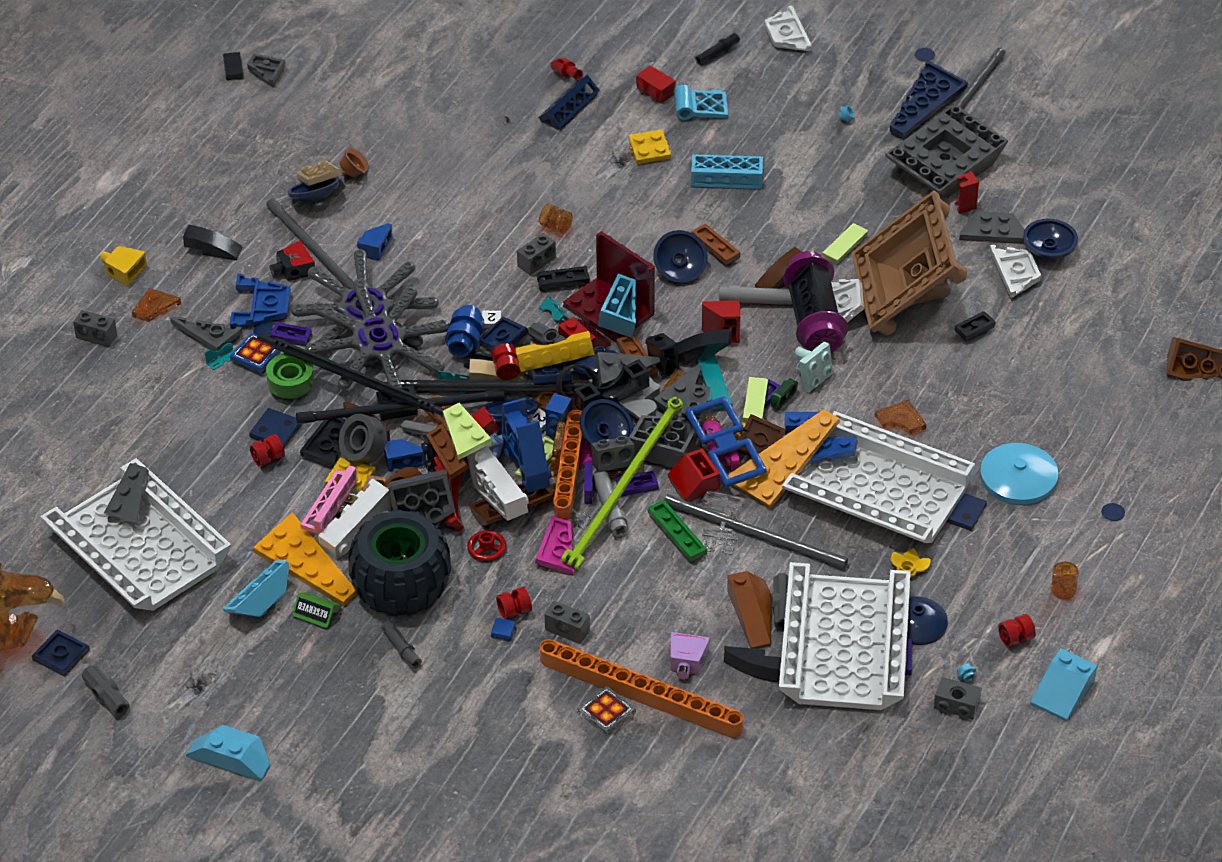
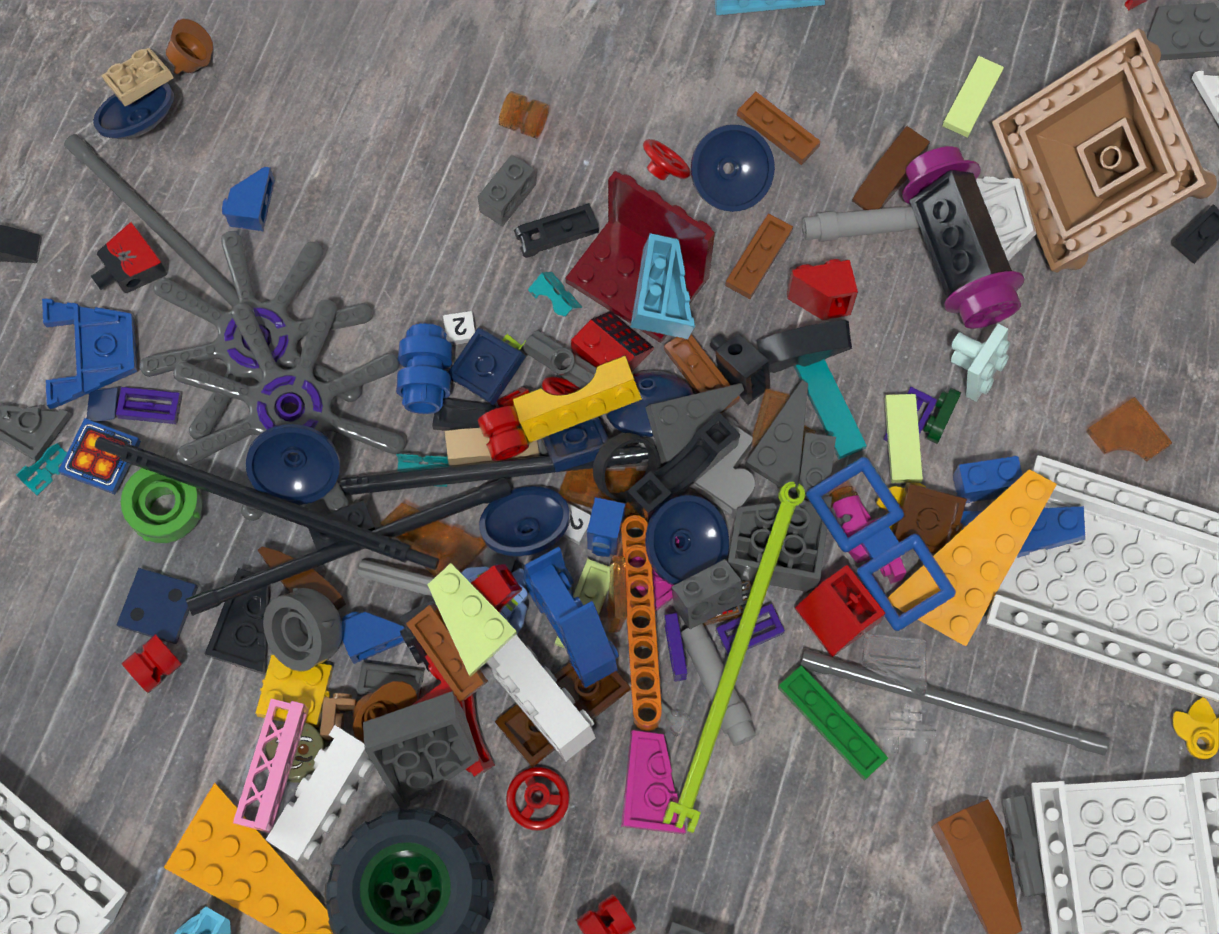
camera: 10 degrees left, 25 degrees up
none -> dark blue dish [246,424,340,505]
none -> red piece [643,139,691,181]
none -> dark orange plate [725,213,793,299]

